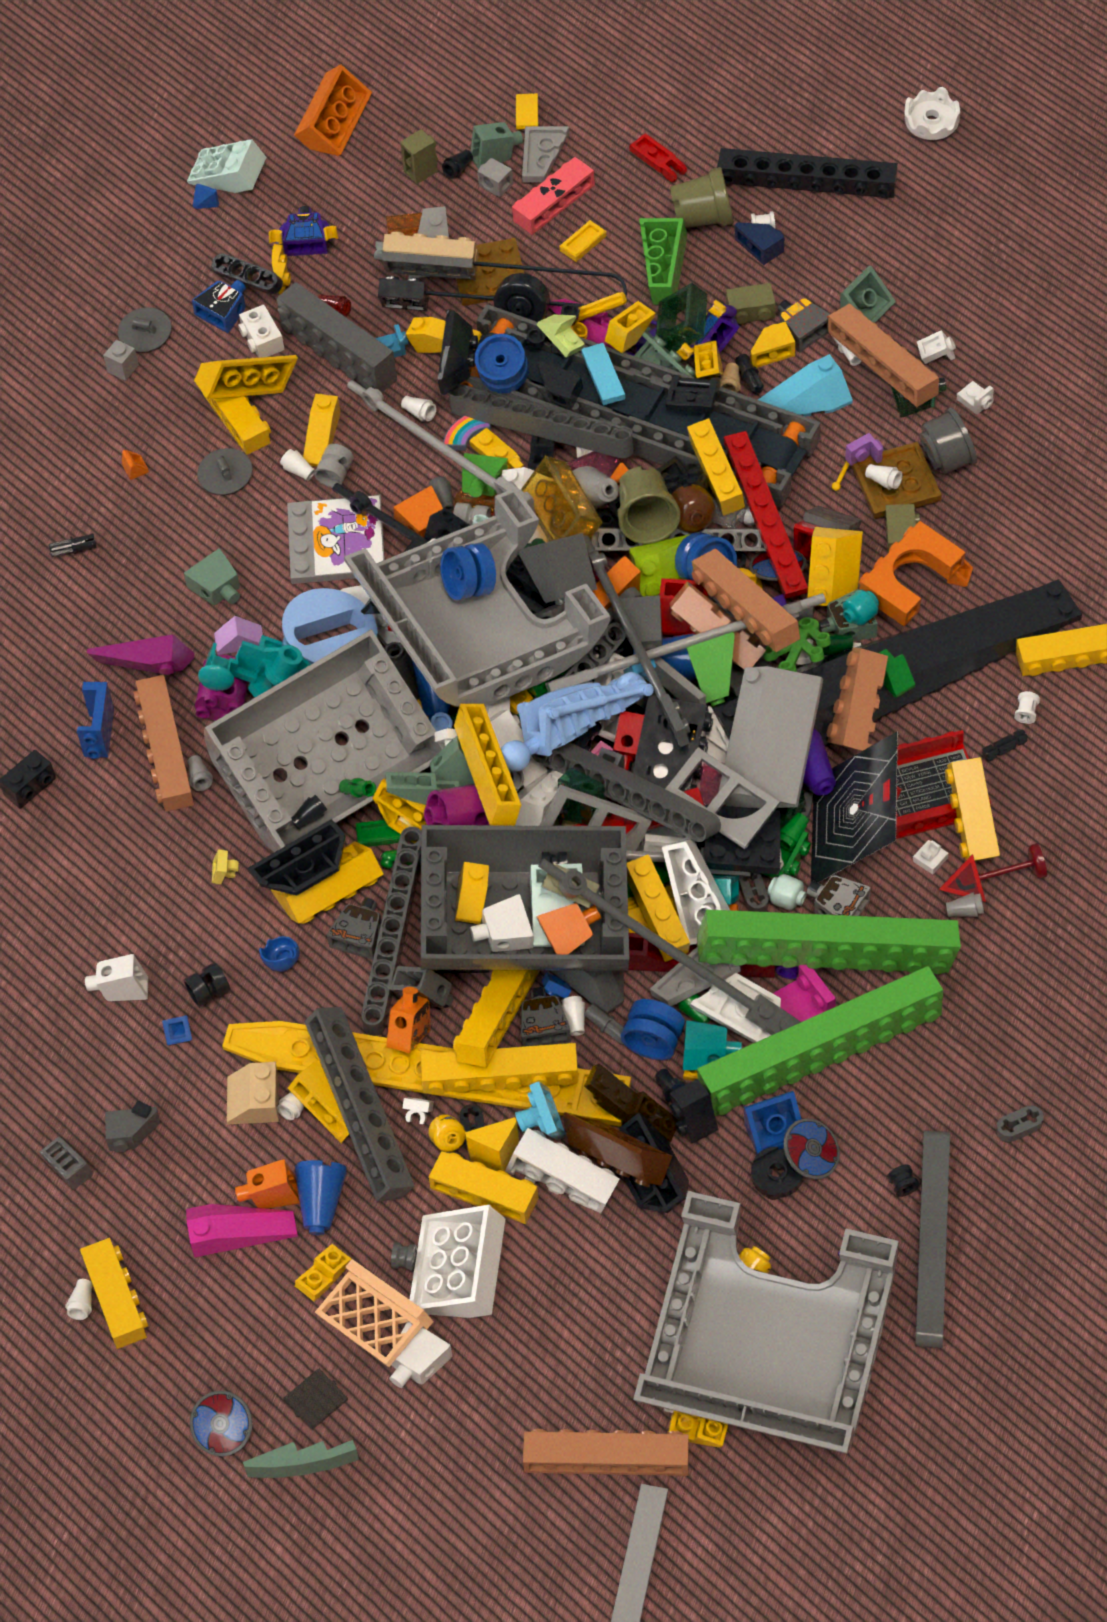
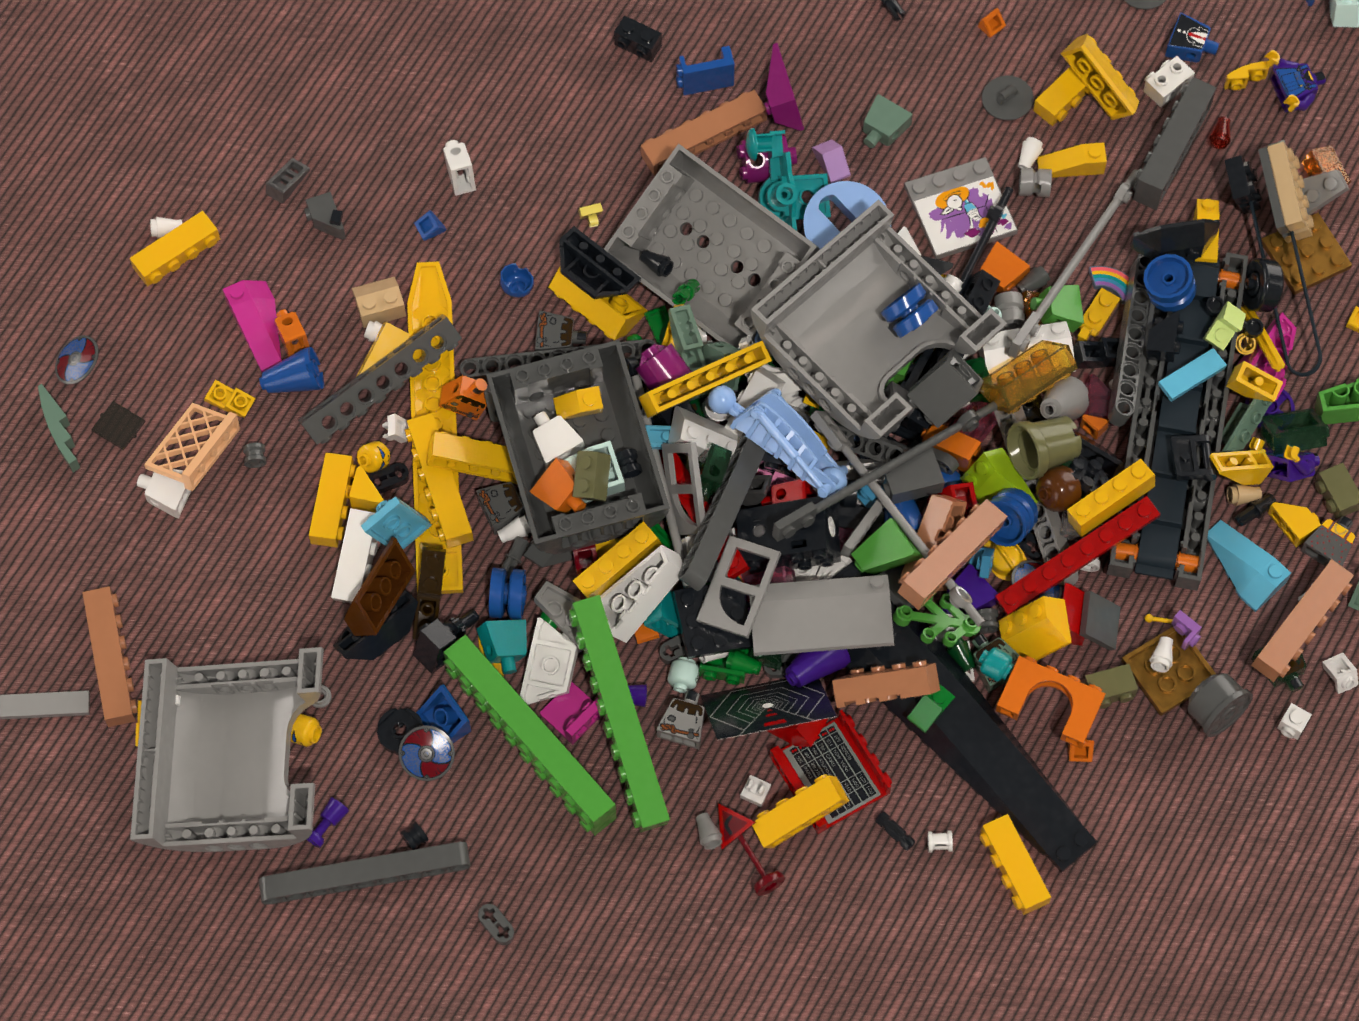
camera: 70 degrees right, 10 degrees up
black wheel [183,962,231,1008] -> none
black beam [212,253,283,295] -> none
dark azure bracket [376,324,408,358] -> none
white cone [401,396,436,422] -> none
white slope [410,1205,506,1318] -> none
dark grey bar [538,858,801,1035] -> none

